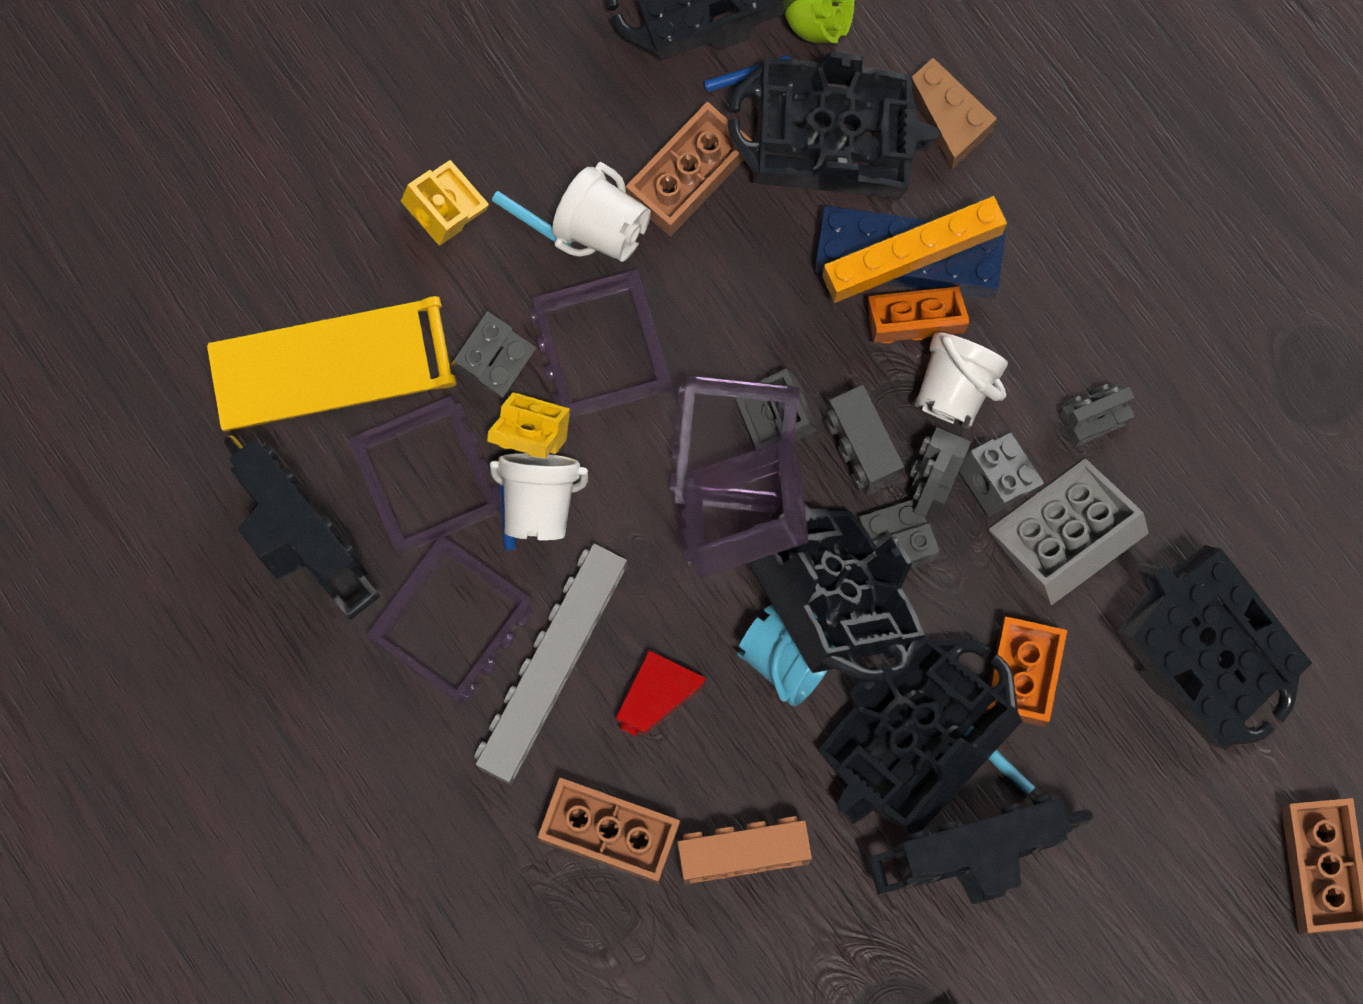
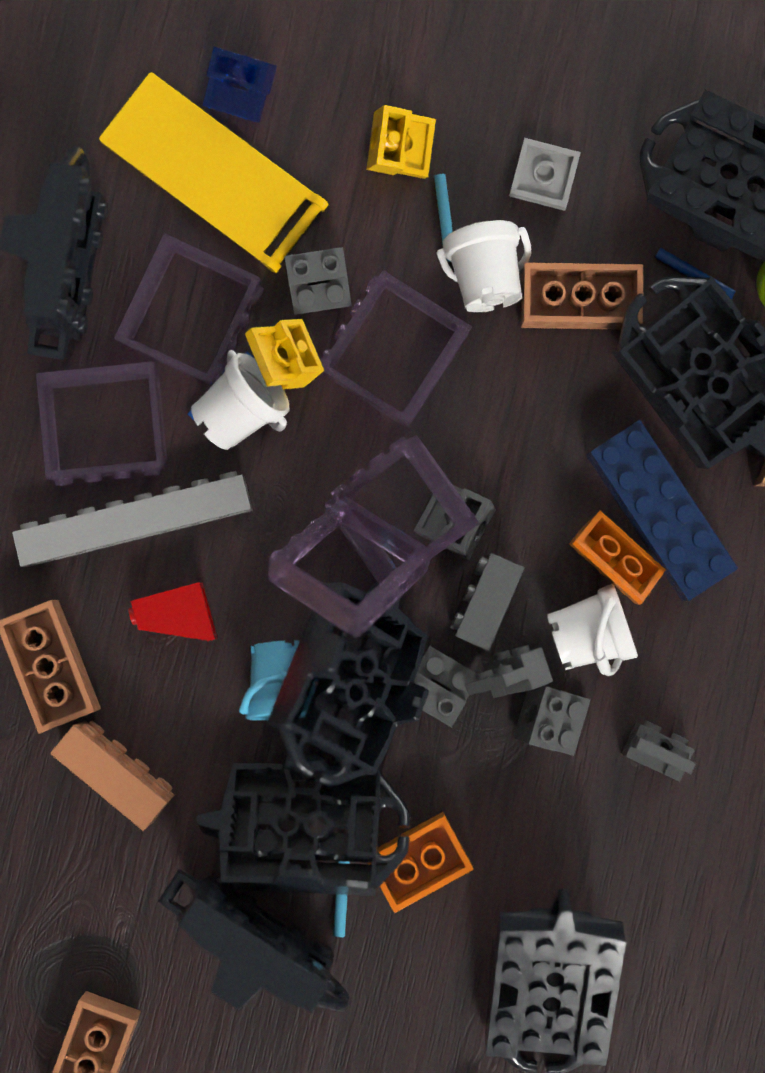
camera: 50 degrees right, 10 degrees up
light orange brick [822,196,1007,303] -> none
light grey slope [989,458,1149,606] -> none
none -> clear blue brick [203,47,277,123]
none -> light grey plate [509,138,581,211]

